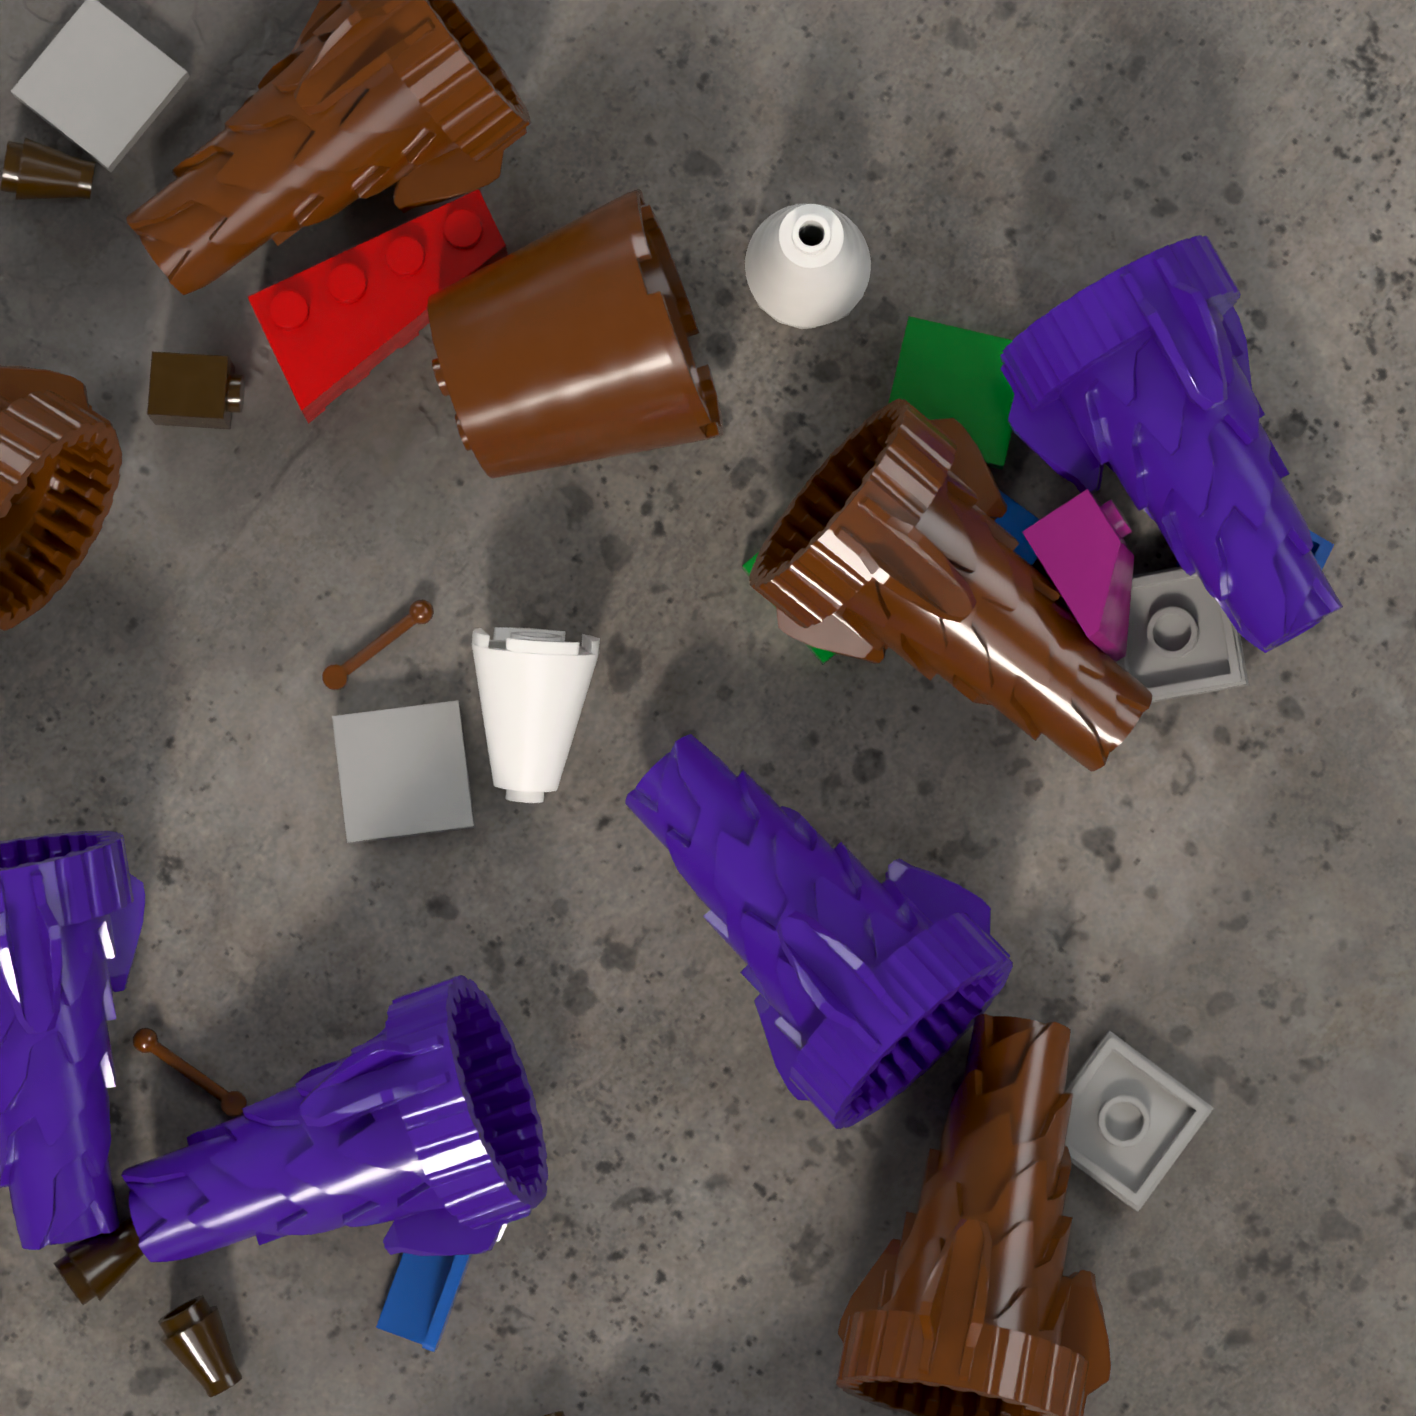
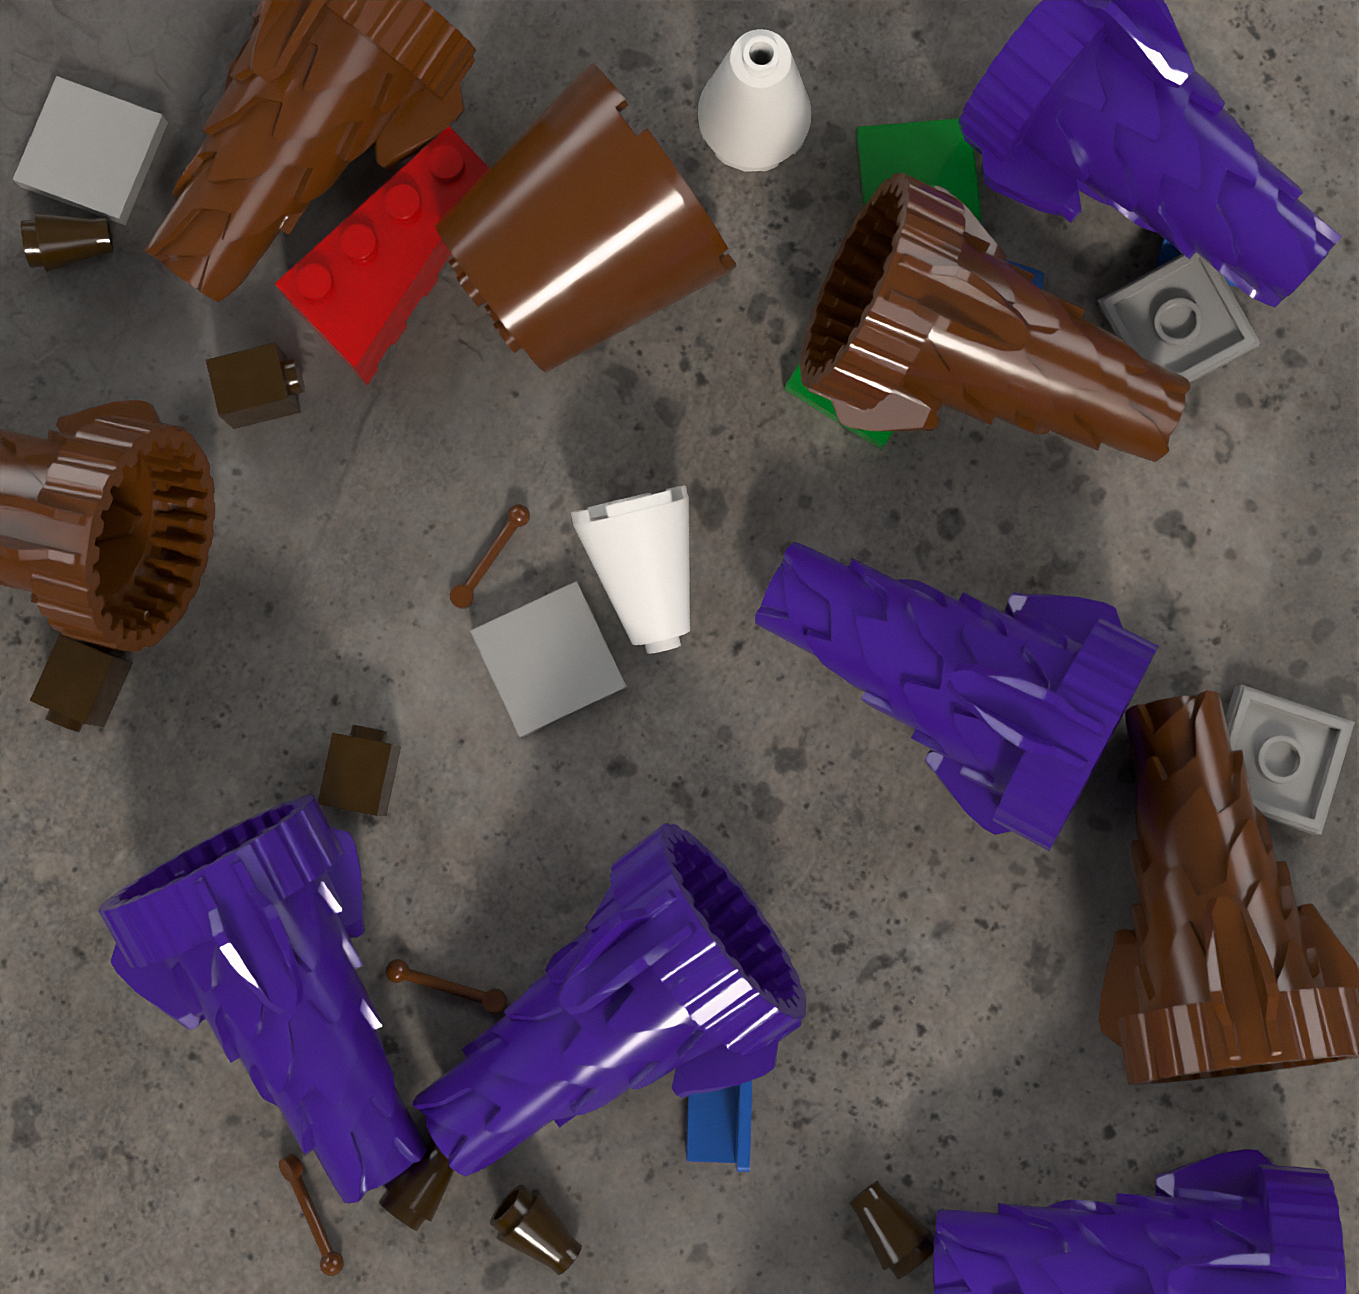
camera: 20 degrees left, 0 degrees up
magenta slope [1022,489,1134,662] -> none
none -> dark brown brick [318,725,401,816]

